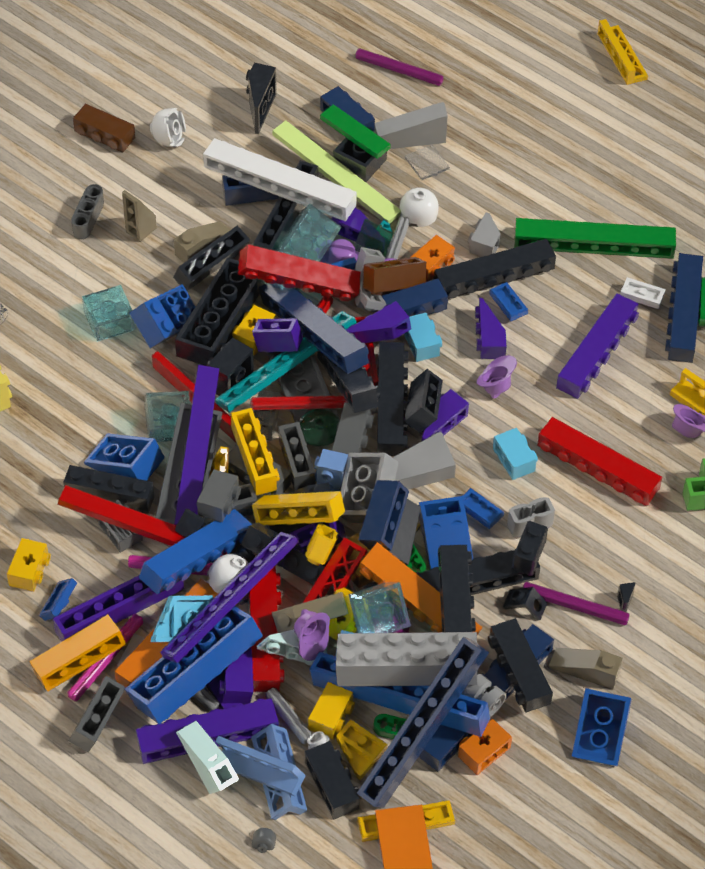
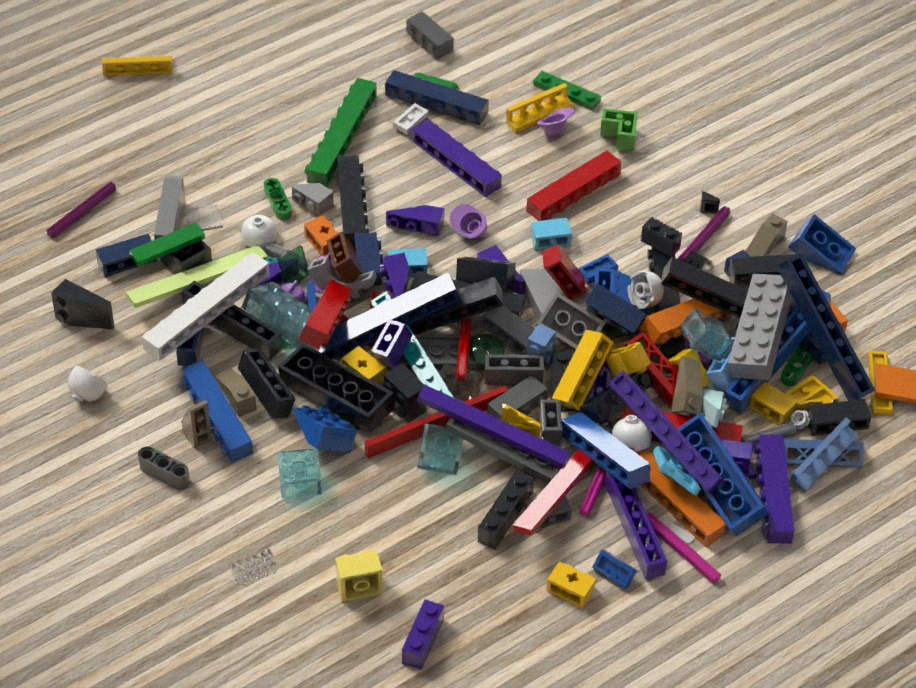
camera: 75 degrees left, 5 degrees down
light orange brick [29,614,126,692] -> none
dark grey brick [68,676,126,752] -> none
reddish brown brick [73,103,136,153] -> none
blue slope [84,433,165,481] -> none
black slope [175,509,205,538] -> none
light aqua slope [176,721,239,794] -> none
dark grey brick [197,469,241,522] -> none
yellow brick [231,408,280,496] -> none
dark grey piece [252,828,276,853] -> none
medium lavender piece [294,609,330,661] -> none
blue plate [489,282,528,322] -> none
light grey brick [507,497,555,537] -> none
none -> blue brick [180,360,253,462]
none -> green beam [264,178,292,220]
none -> red brick [542,245,586,300]
none -> white cylinder [627,271,664,309]

